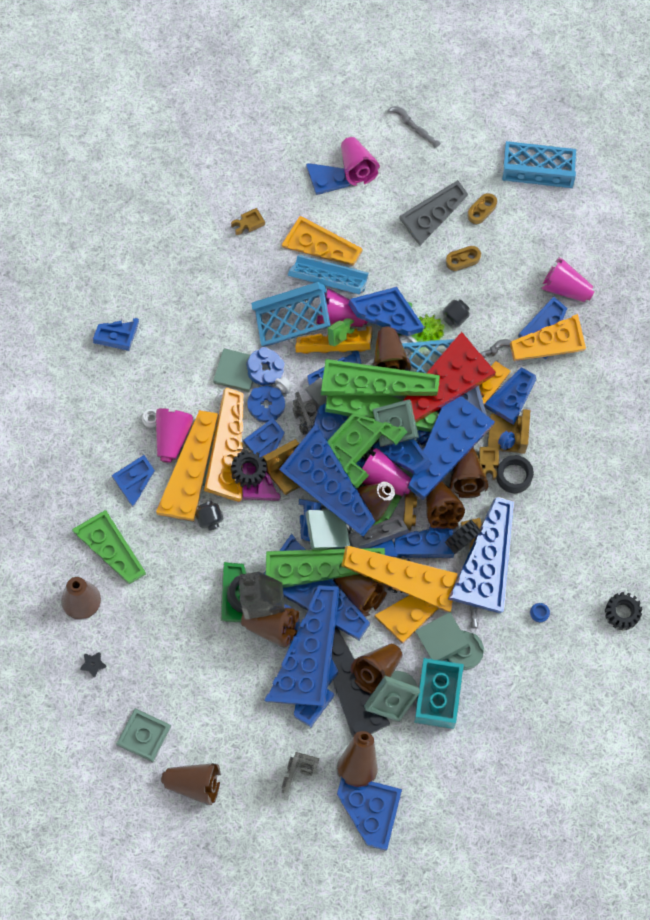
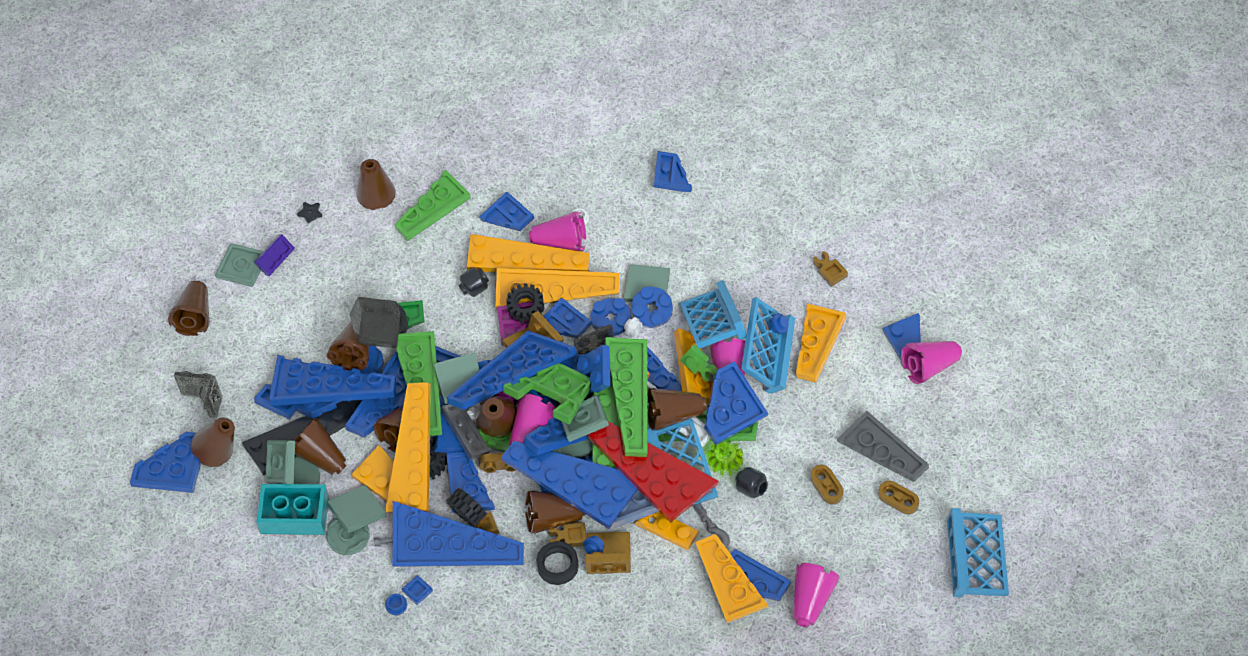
camera: 90 degrees right, 10 degrees down
flat silver piece [388,106,441,148] -> none
reddish brown cone [426,481,465,529] -> none
blue wing [485,367,537,425] -> none
none -> dark purple plate [254,234,295,276]
none -> blue tile [402,575,433,605]
none -> blue plate [577,345,610,393]
none -> blue plate [769,313,789,334]

